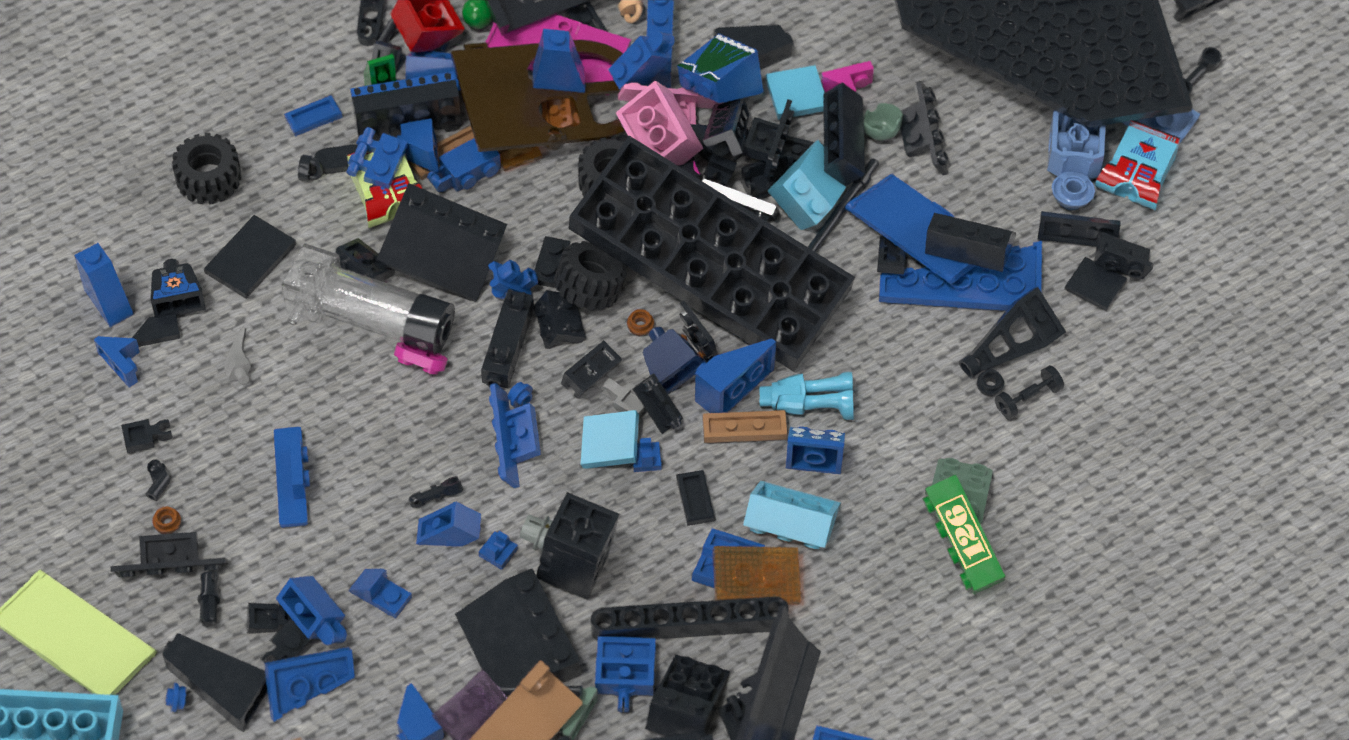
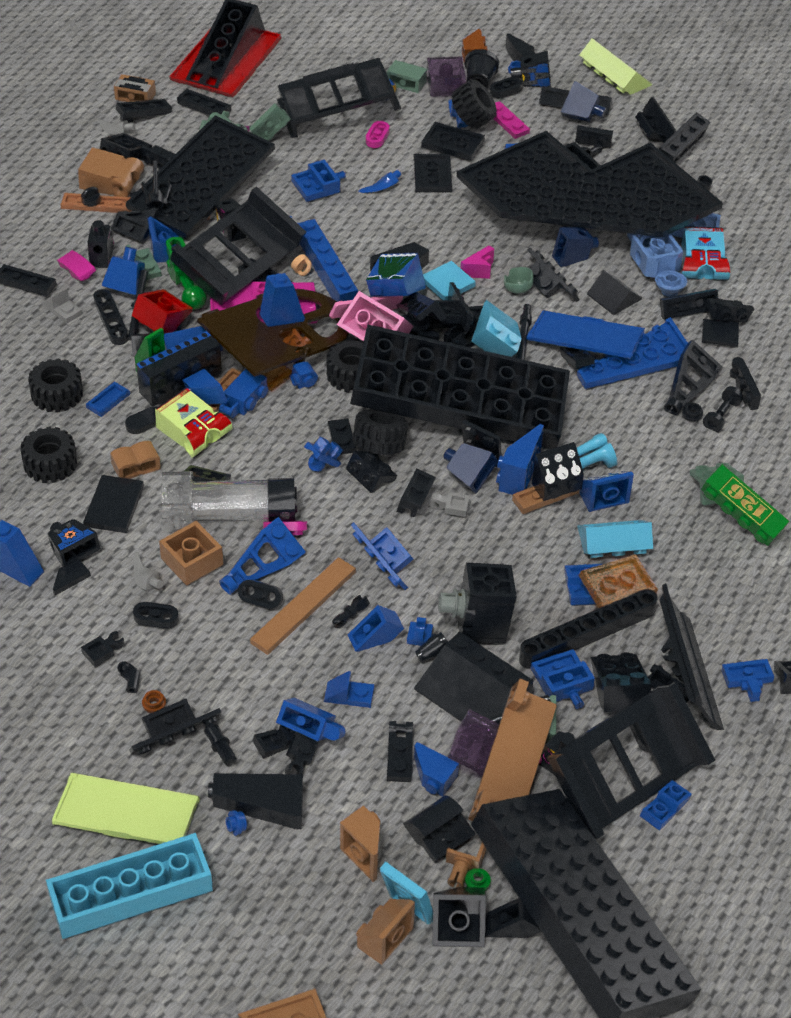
camera: 25 degrees left, 10 degrees down
blue slope [94,336,140,388] -> none
blue wing [264,647,355,722] -> none
blue bracket [274,427,310,528] -> none
black tile [298,154,323,181] -> none
blue plate [346,128,408,189] -> none
black slope [376,183,508,302] -> none
black brick [481,289,534,389] -> none
blue plate [507,382,533,408] -> none
medium azure tile [581,410,639,469] -> none
blue brick [608,31,674,89] -> none
dark orange plate [627,309,654,336] -> none
black hinge [632,373,683,434] -> none
blue tile [633,438,661,472] -> none
black tile [676,470,715,526] -> none
black brick [823,82,865,186] -> none
black slope [925,213,1016,272] -> none
none -> black tyre [28,358,83,412]
none -> medium nougat brick [110,441,160,479]
none -> black plate [133,602,179,629]
none -> medium nougat brick [159,520,223,586]
none -> blue plate [219,517,306,595]
none -> black plate [238,579,283,609]
none -> medium nougat tile [250,557,356,655]
none -> blue plate [290,362,318,389]
none -> black plate [387,721,413,782]
none -> black cone [415,632,448,663]
none -> black slope [532,442,584,501]
none -> dark blue torso [552,227,599,268]
none -> black slope [587,270,642,315]
none -> black plate [730,357,761,410]

